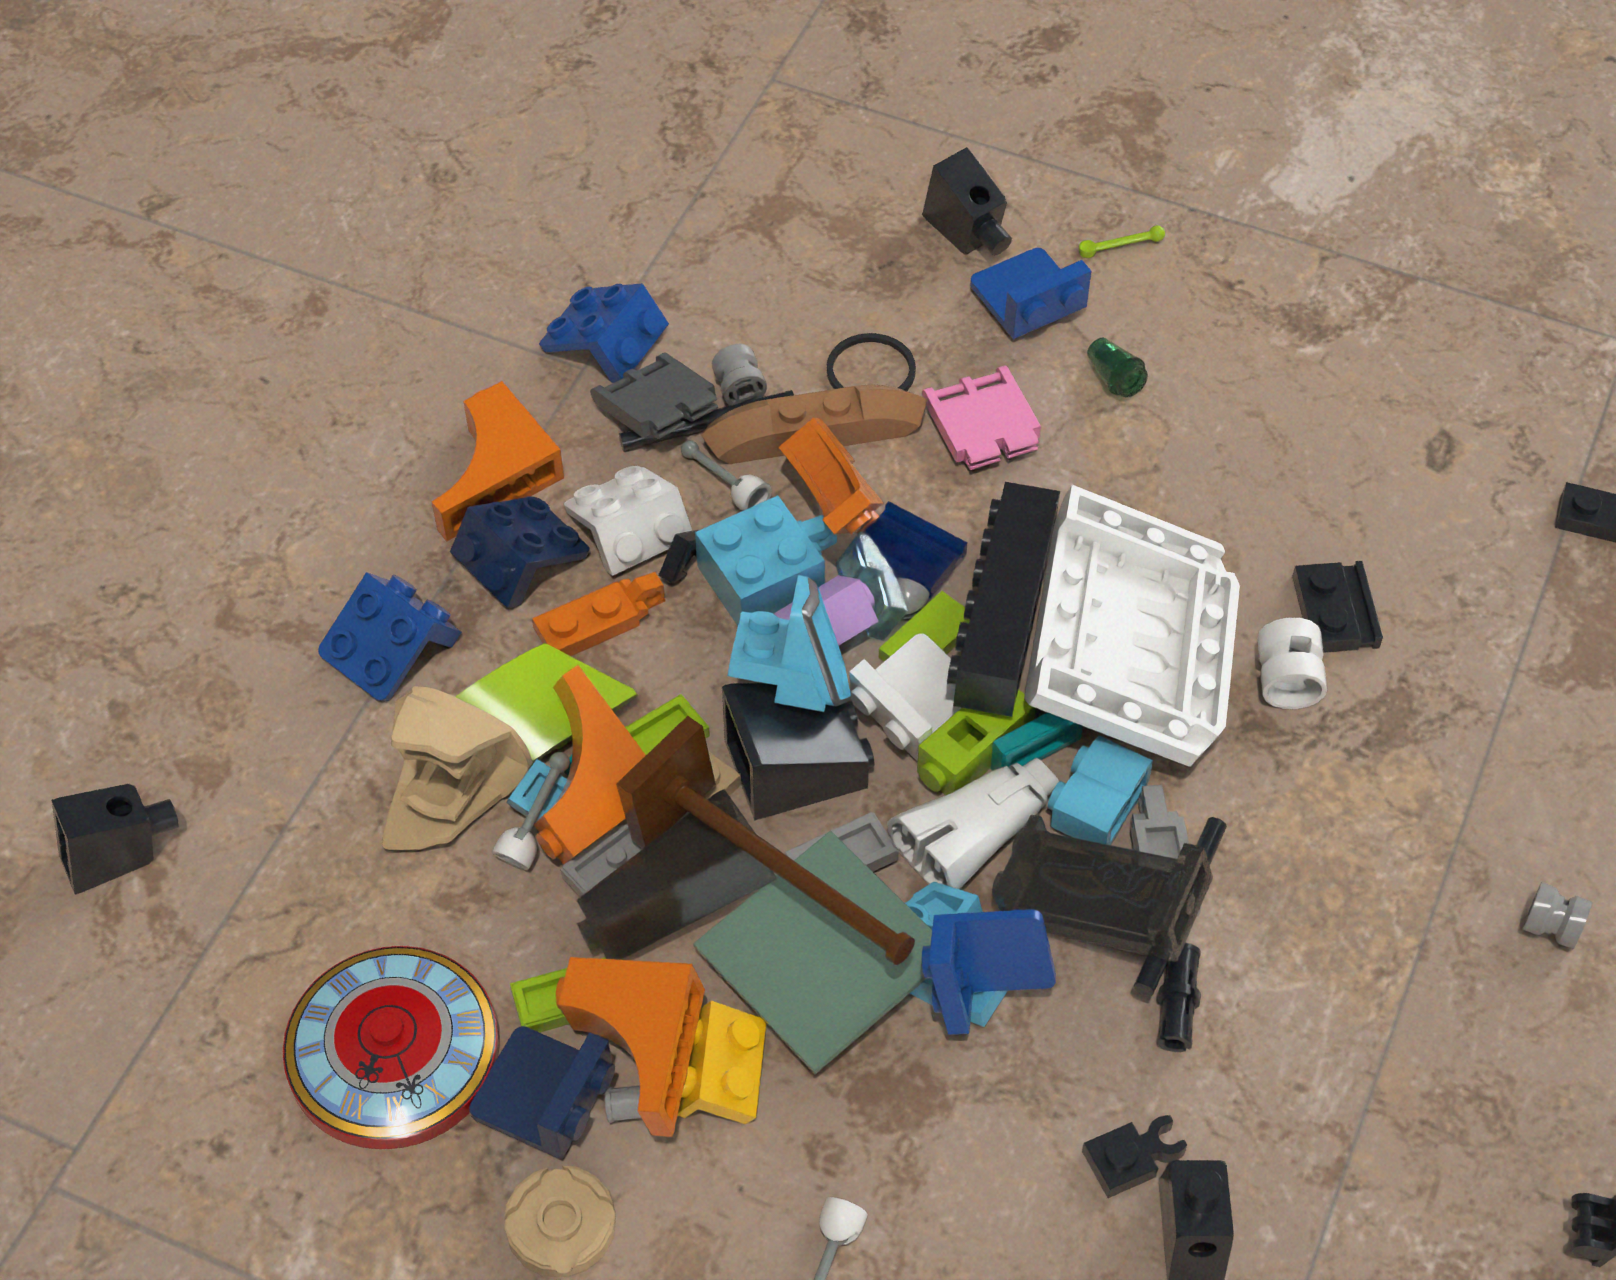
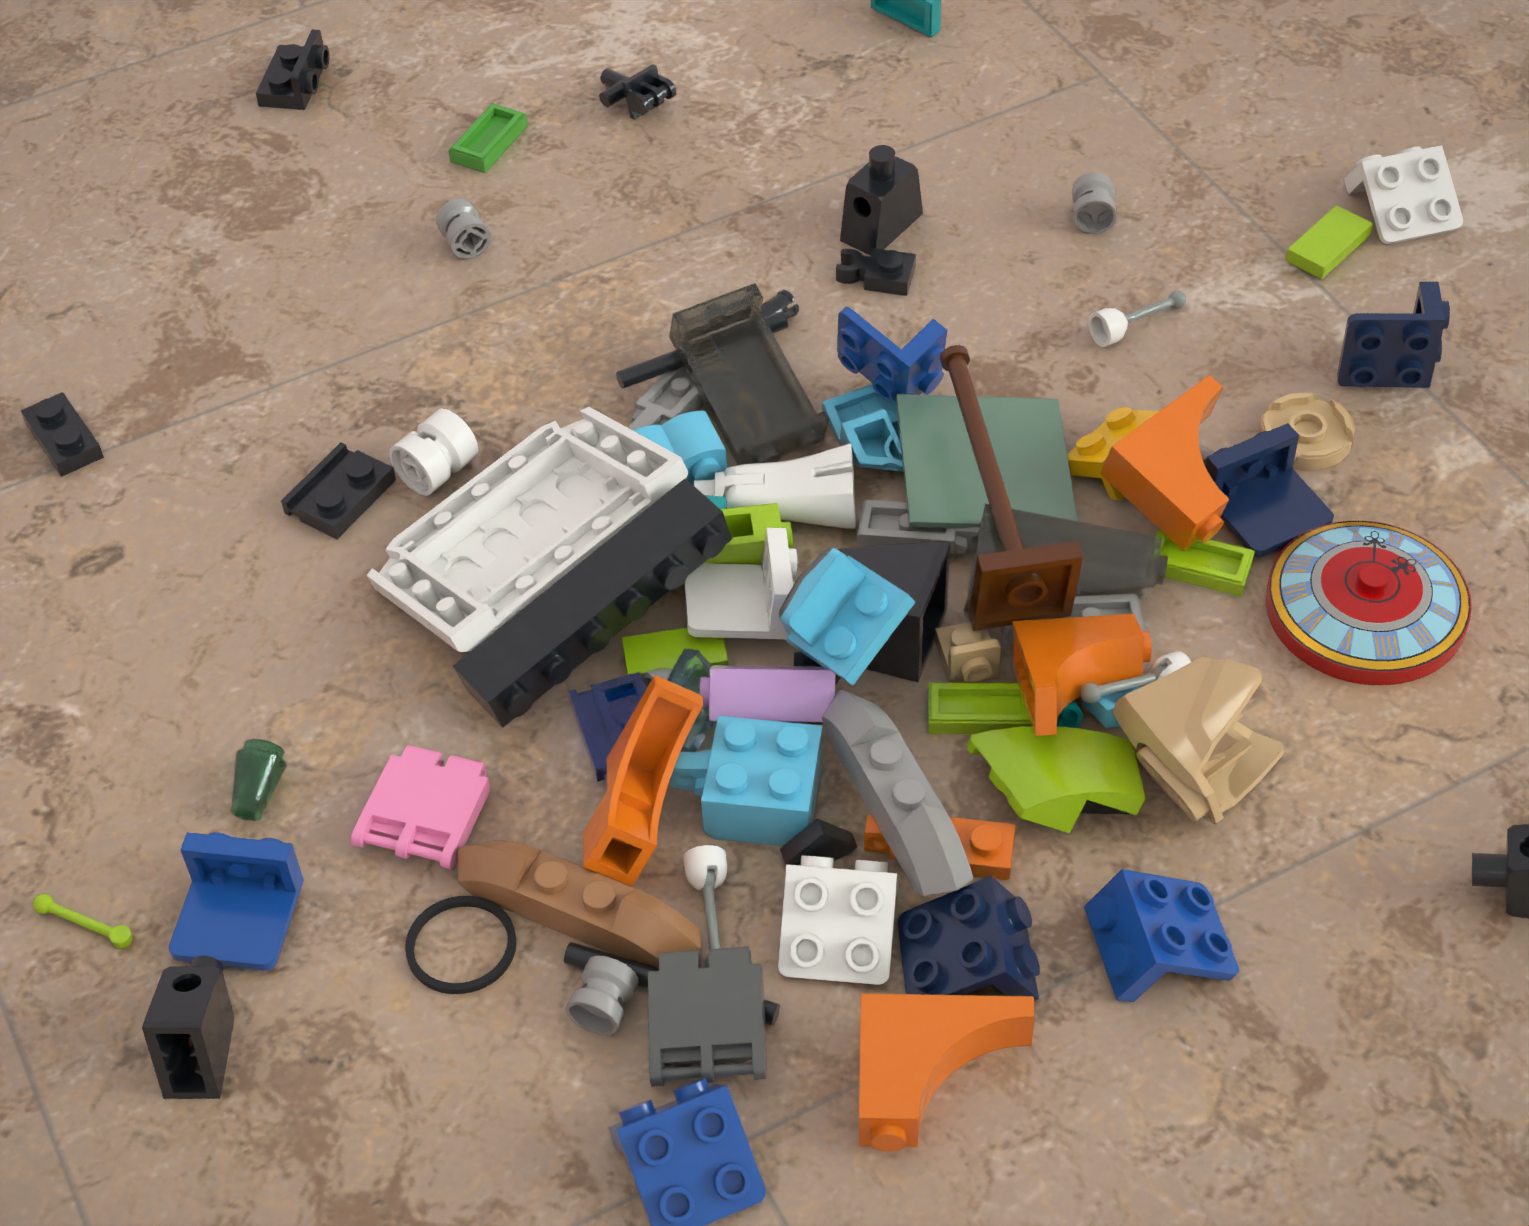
camera: 140 degrees left, 5 degrees down
none -> light grey brick [822,689,974,896]

